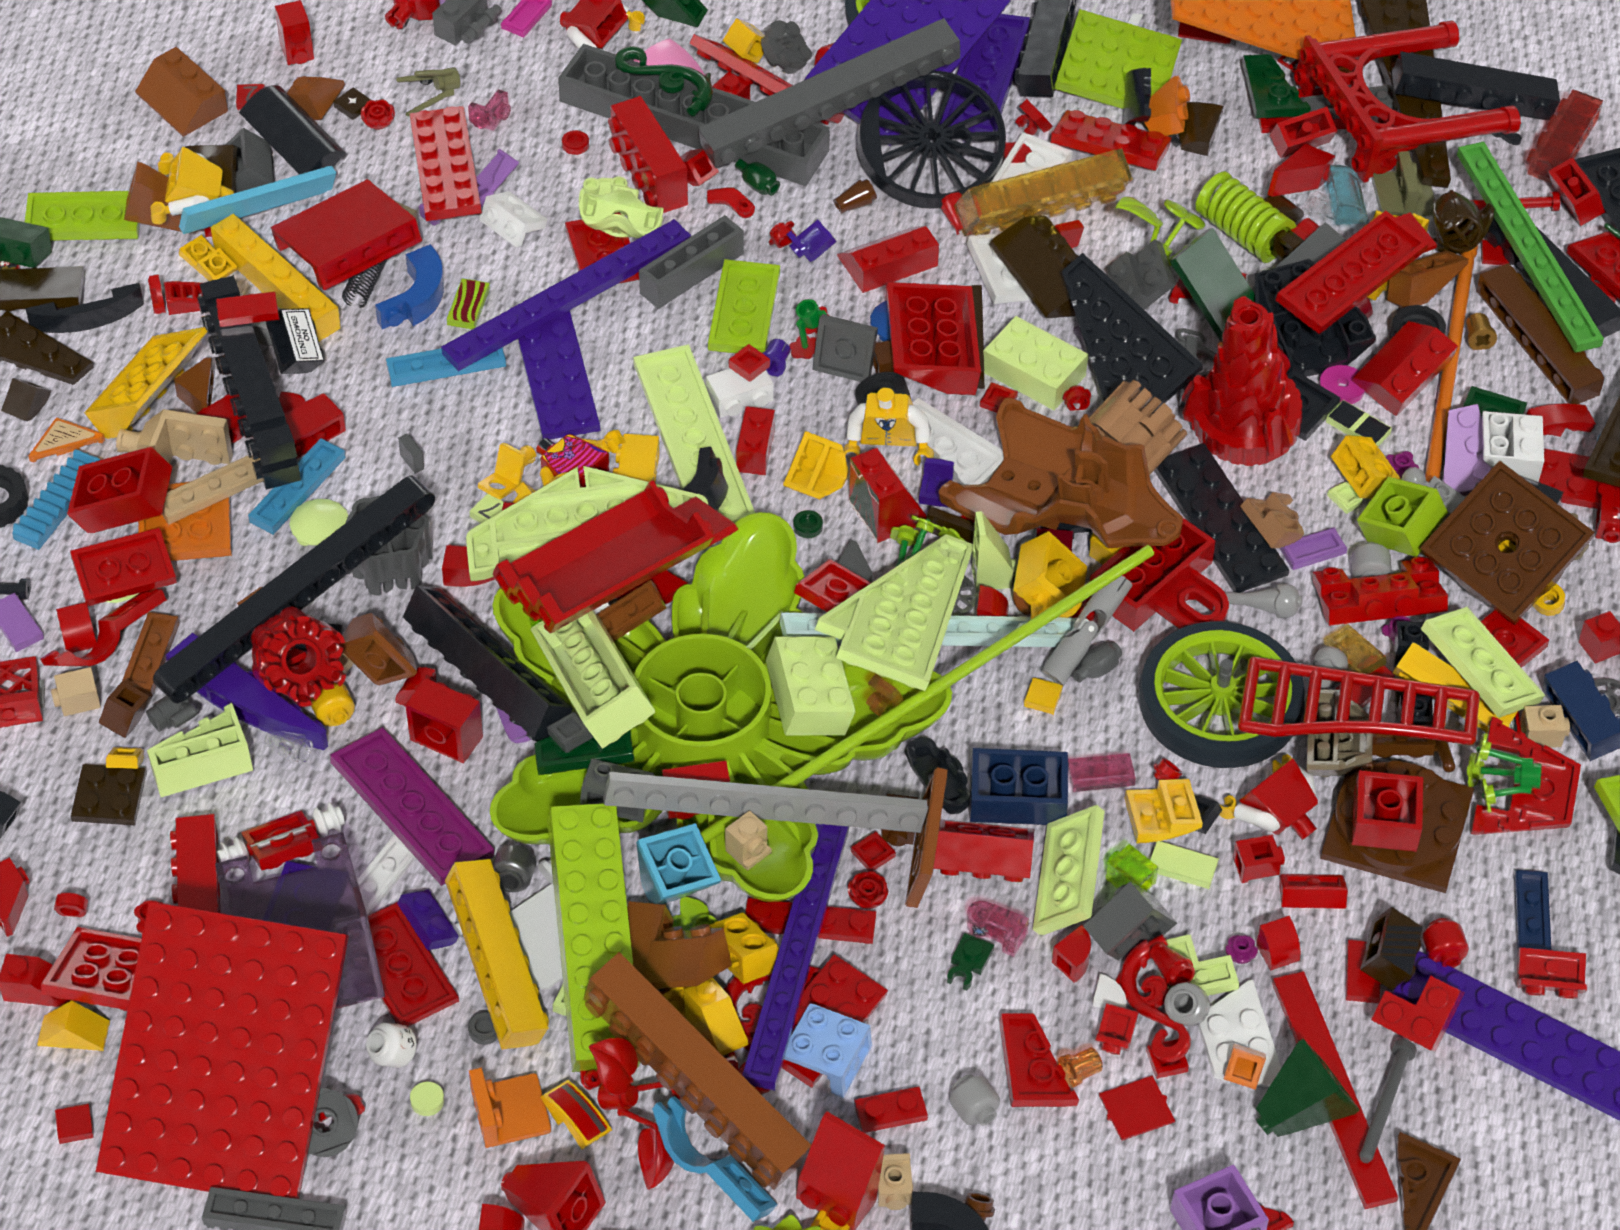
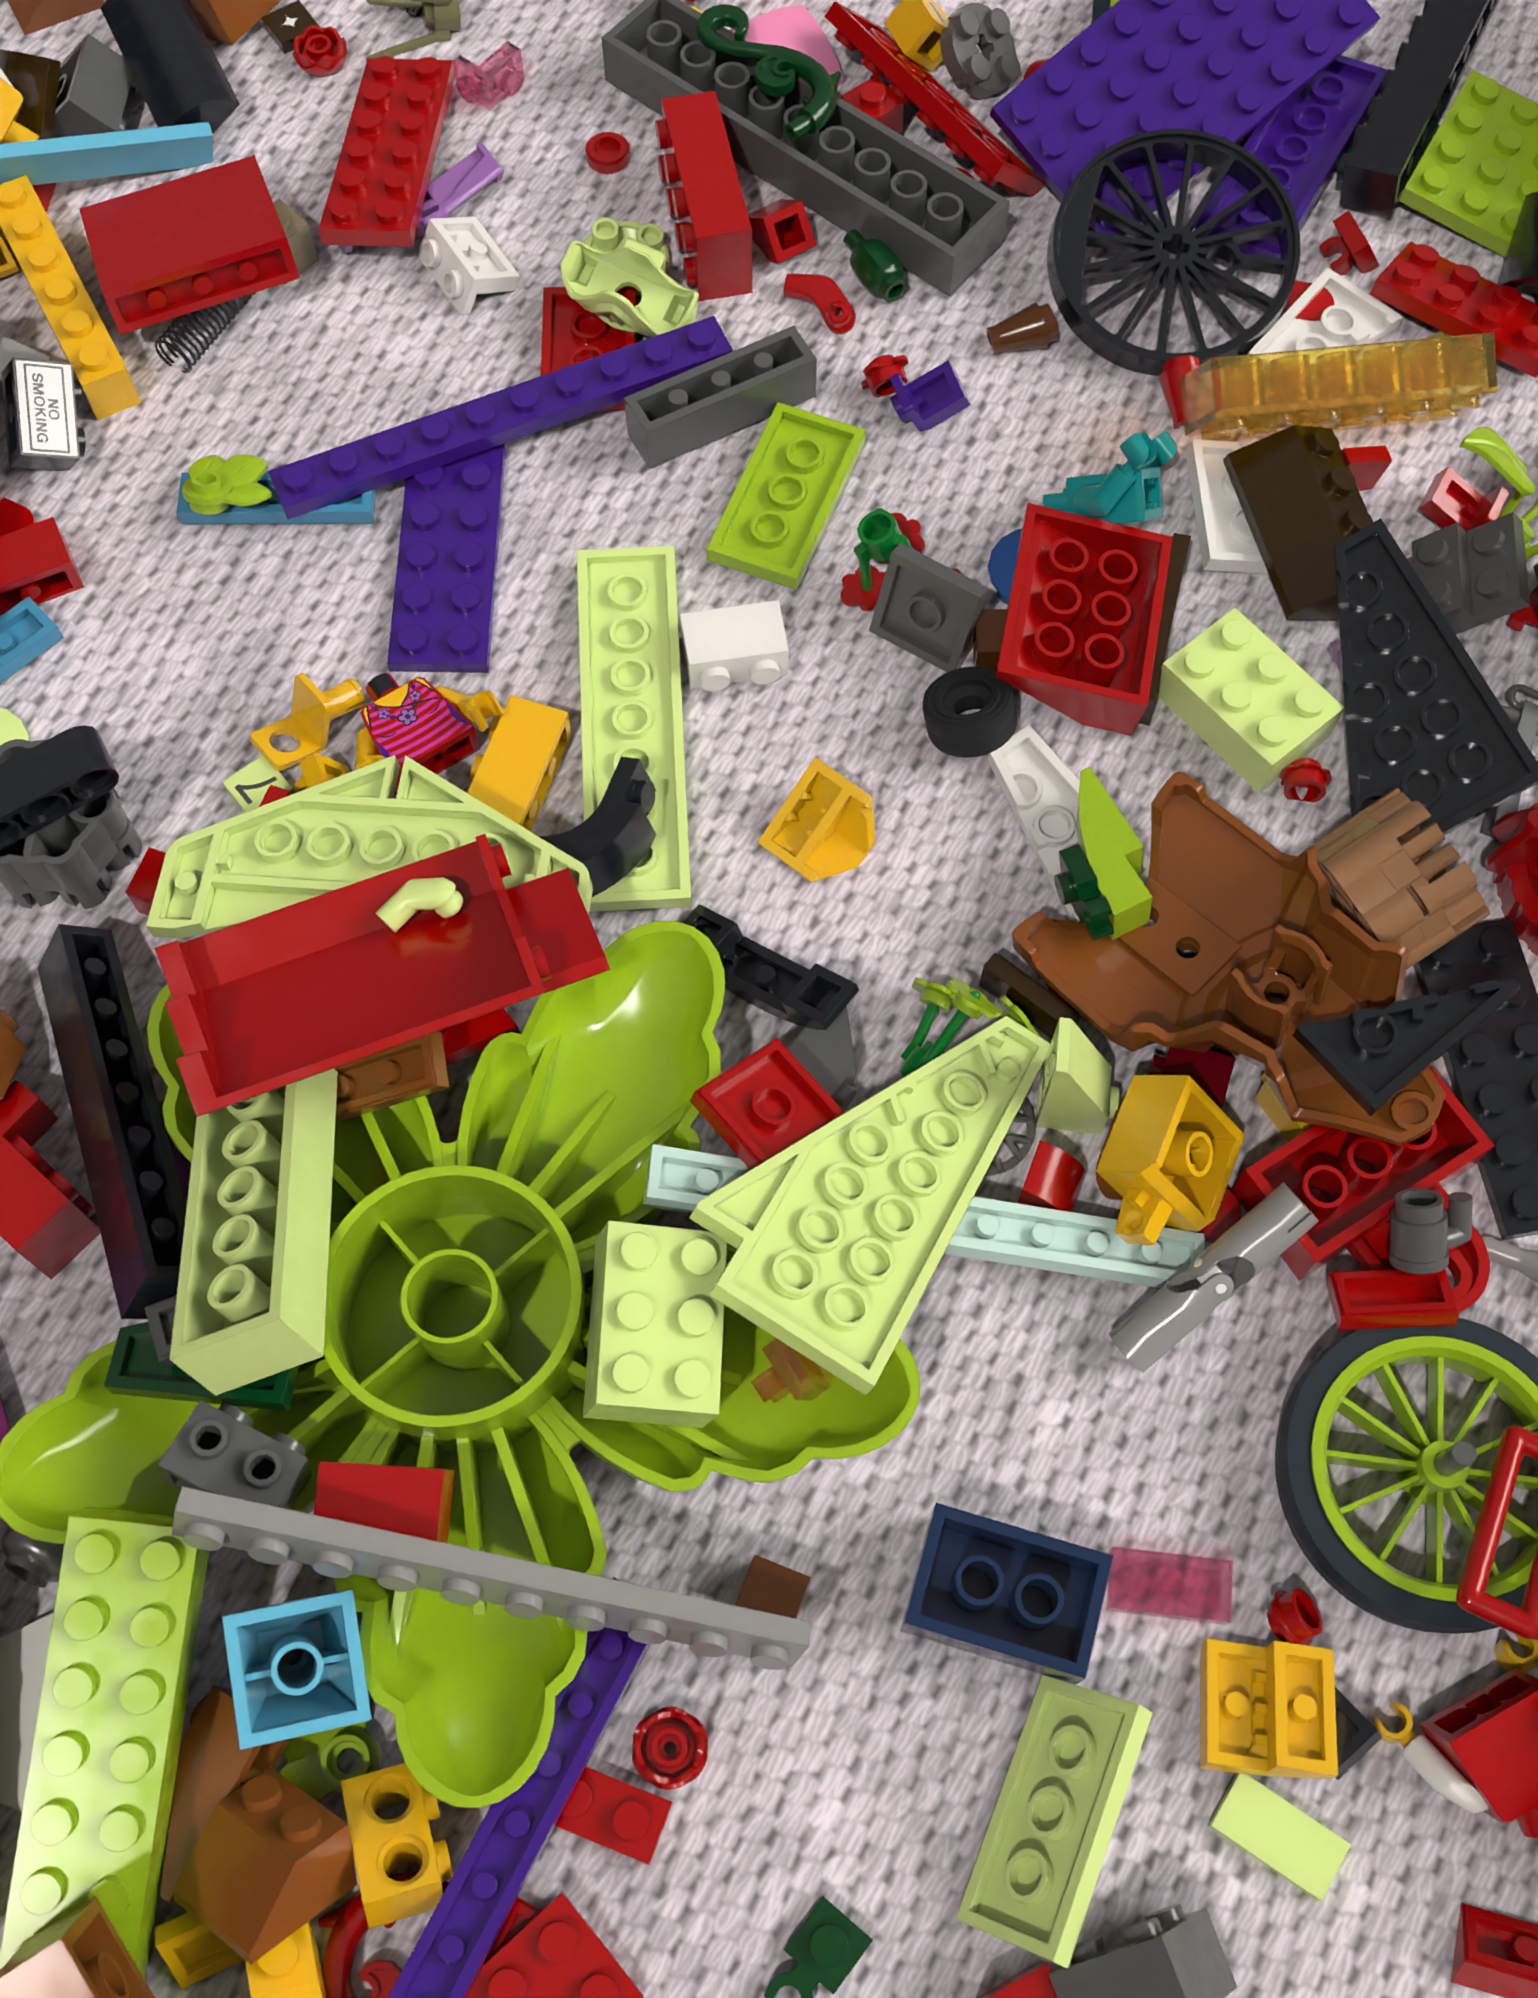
camera: 15 degrees right, 15 degrees up
blue arch [375,244,444,329] -> none
dark grey tile [398,433,424,474] -> none
tile [446,278,490,329] -> none
dark grey brick [698,18,960,168] -> none
lime piece [700,545,1154,844] -> none
tan brick [725,811,772,871] -> none
red plate [729,344,770,382] -> none
red brick [736,406,775,475] -> none
dark purple bush [763,339,790,377] -> none
dark green tile [793,510,823,538] -> none
red slope [837,226,939,293] -> none
torso [843,388,934,466] -> none
red slope [849,448,927,543] -> none
red tile [851,831,896,871] -> none
black piece [904,737,971,814] -> none
dark orange tile [905,767,948,908] -> none
dark purple bracket [919,458,954,508] -> none
red slope [933,819,1035,882] -> none
clear pink leg [967,901,1029,957] -> none
red tile [980,382,1018,413] -> none
yellow tile [1024,677,1063,715] -> none
dark grey plant [1072,641,1122,683] -> none
clear neon green brick [1106,844,1158,891] -> none
red brick [1233,834,1285,883] -> none
none -> lime plate [182,454,272,515]
none -> yellowish green arm [375,877,463,933]
none -> black slope [683,904,859,1030]
none -> teal torso [1043,431,1177,524]
none -> dark green plate [1054,845,1114,941]
none -> lime slope [1077,767,1153,940]
none -> black wing [1292,978,1522,1117]
none -> red tile [1326,1269,1460,1330]
none -> dark grey piece [1389,1188,1473,1274]
none -> red bracket [1419,466,1509,531]

